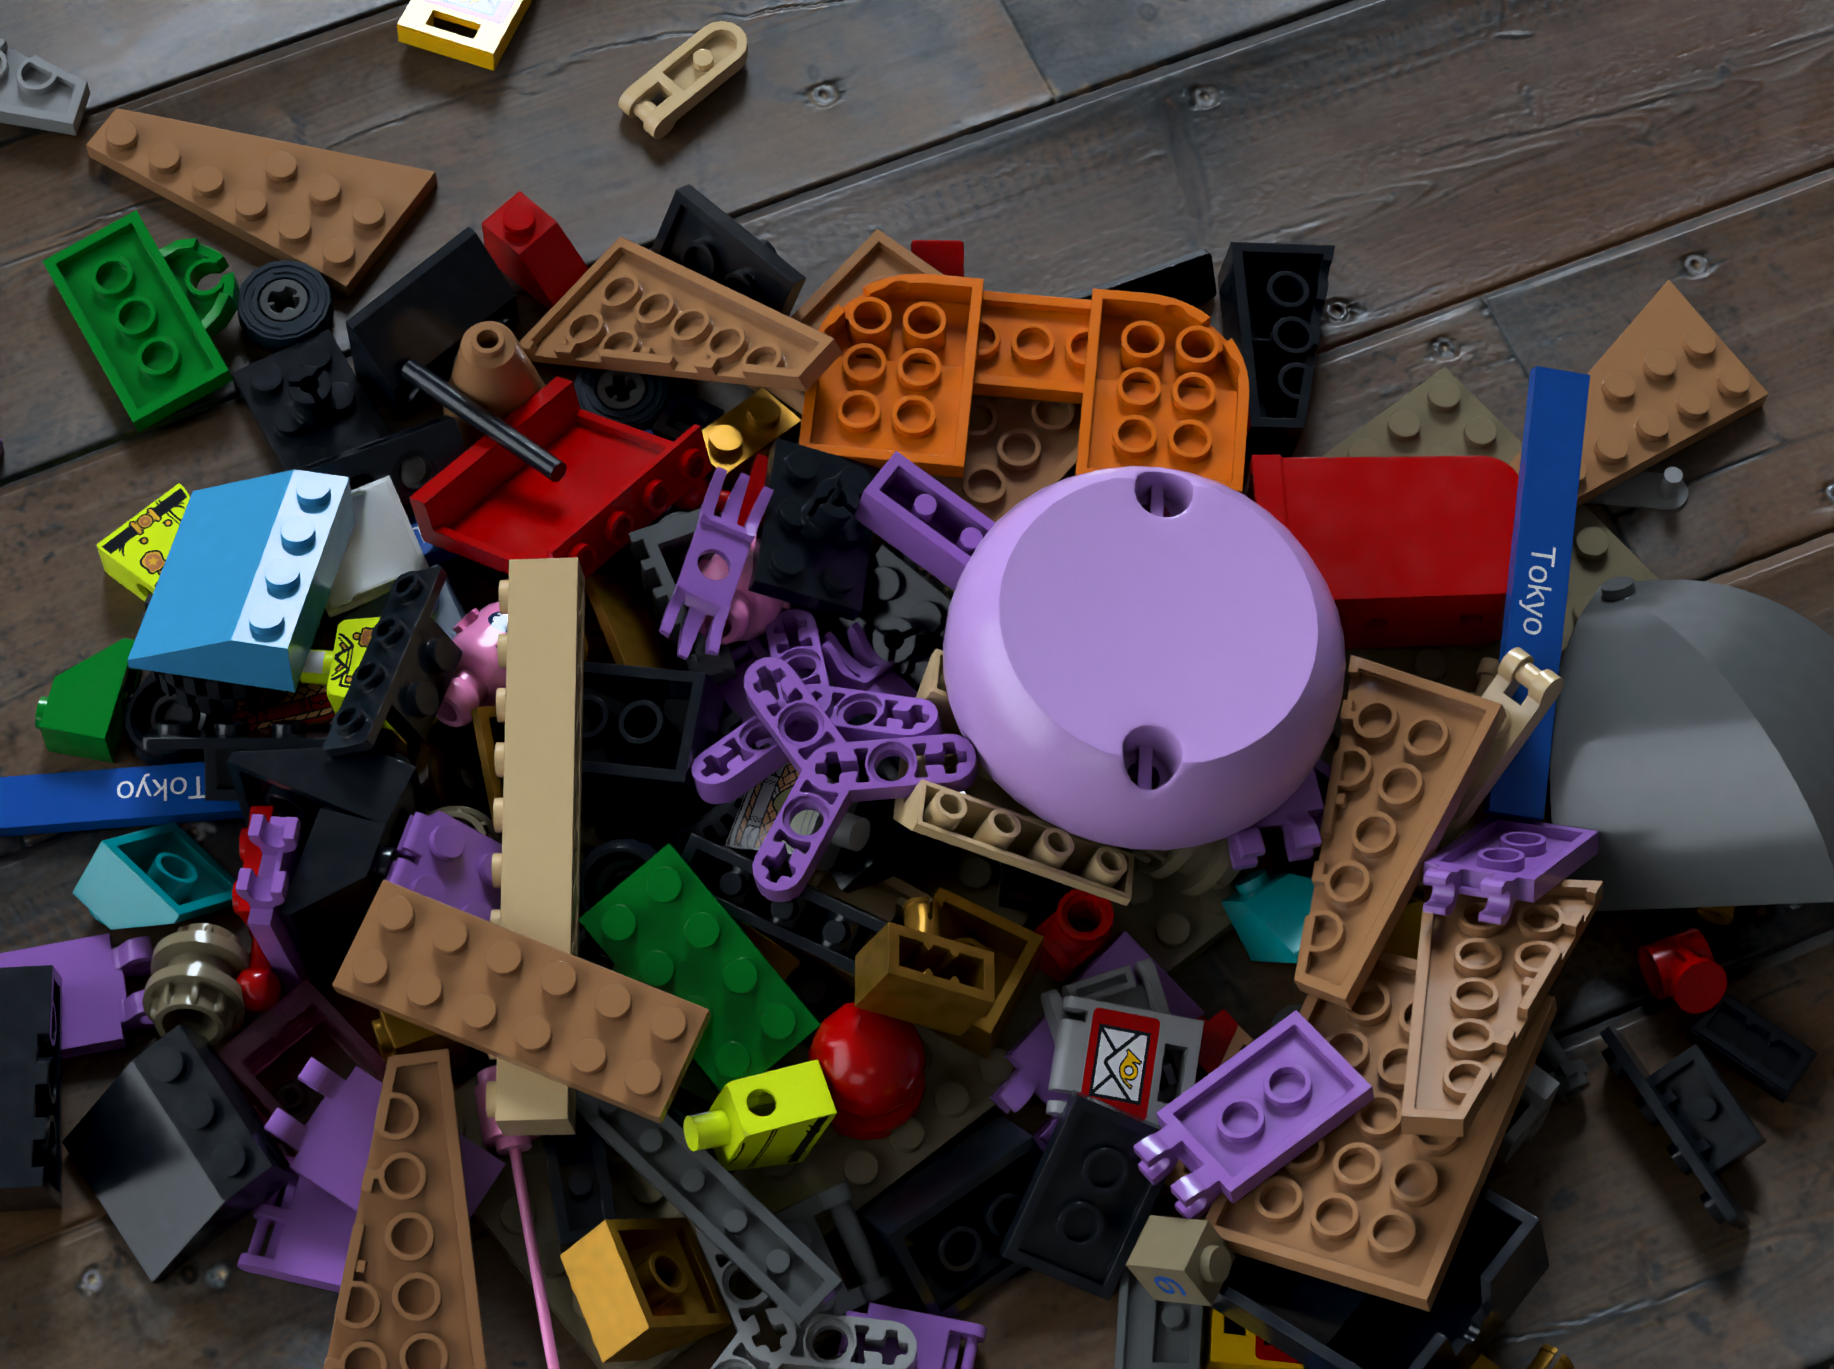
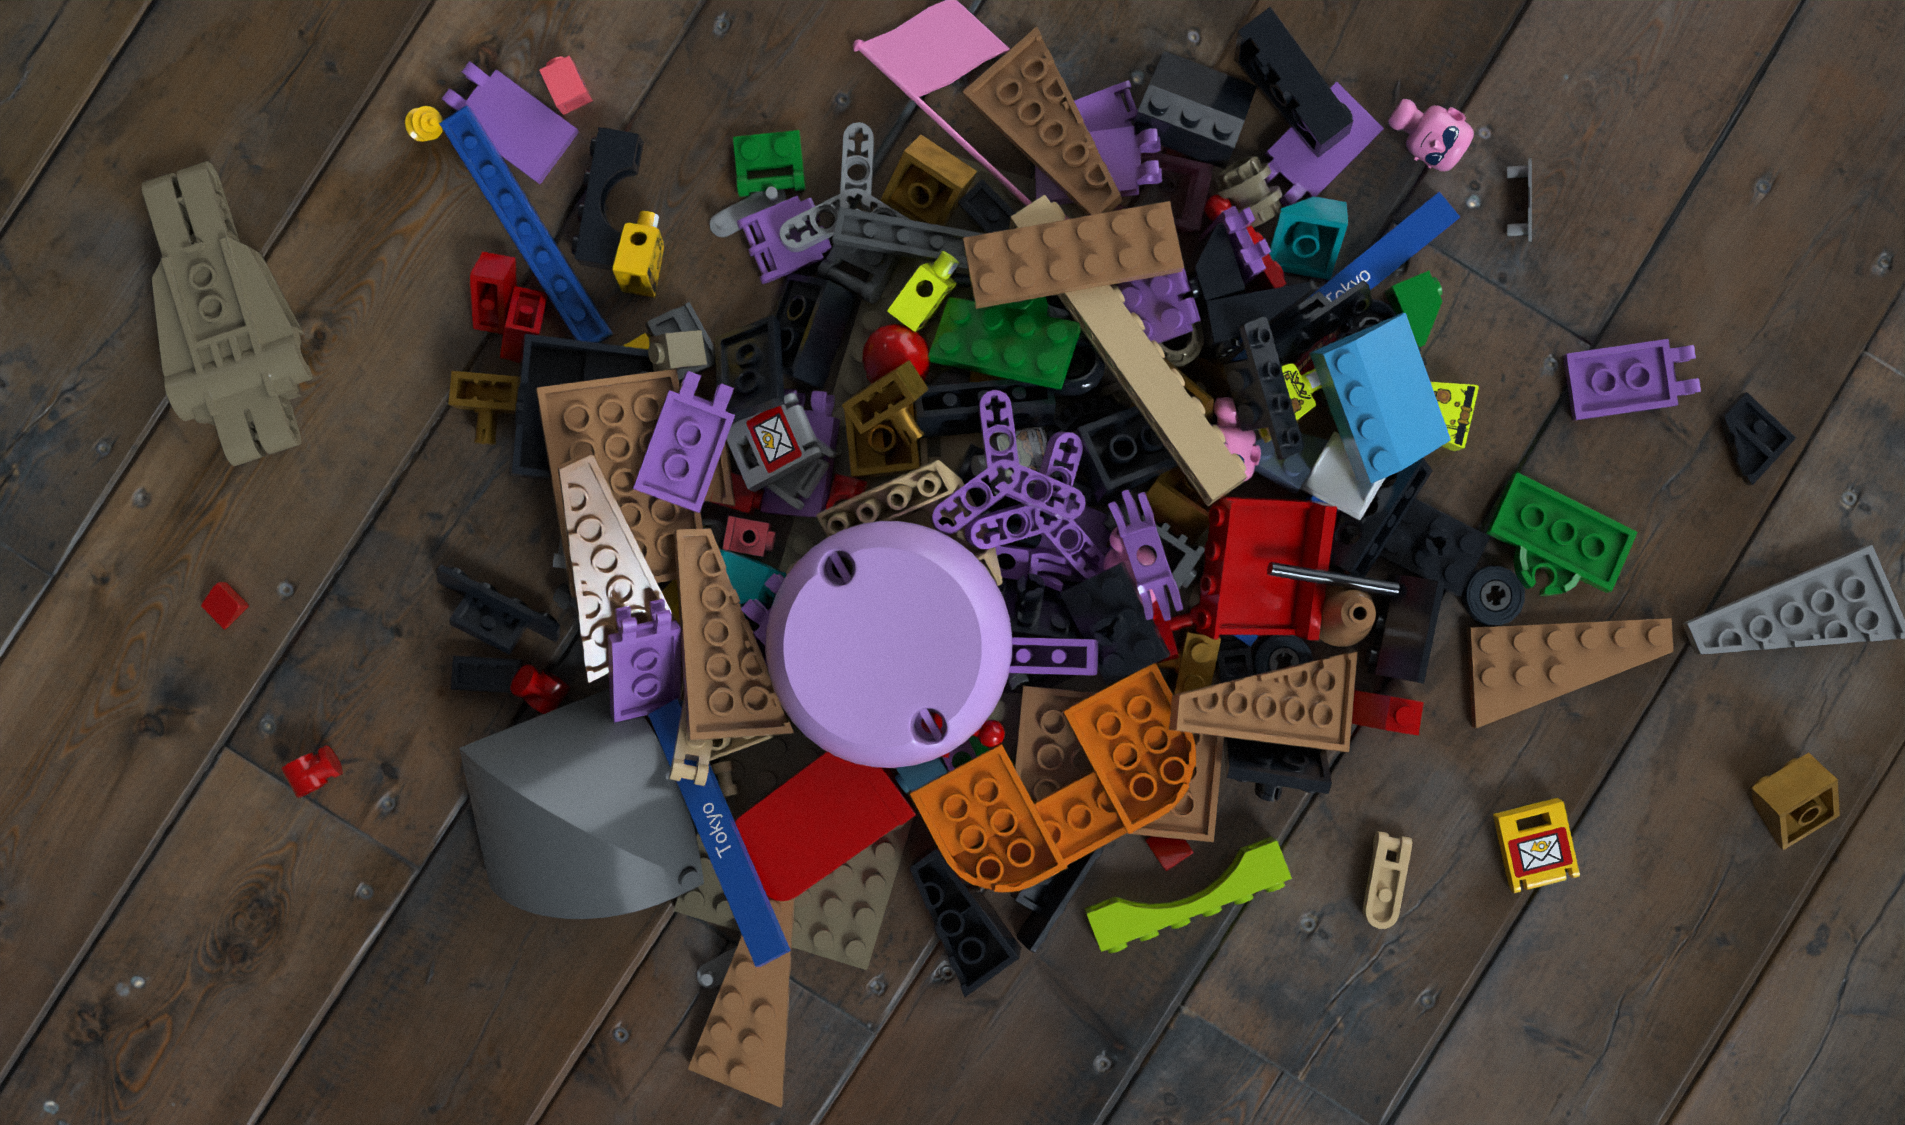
camera: 145 degrees right, 25 degrees up
none -> coral brick [722,516,776,557]
none -> lime arch [1084,836,1292,953]

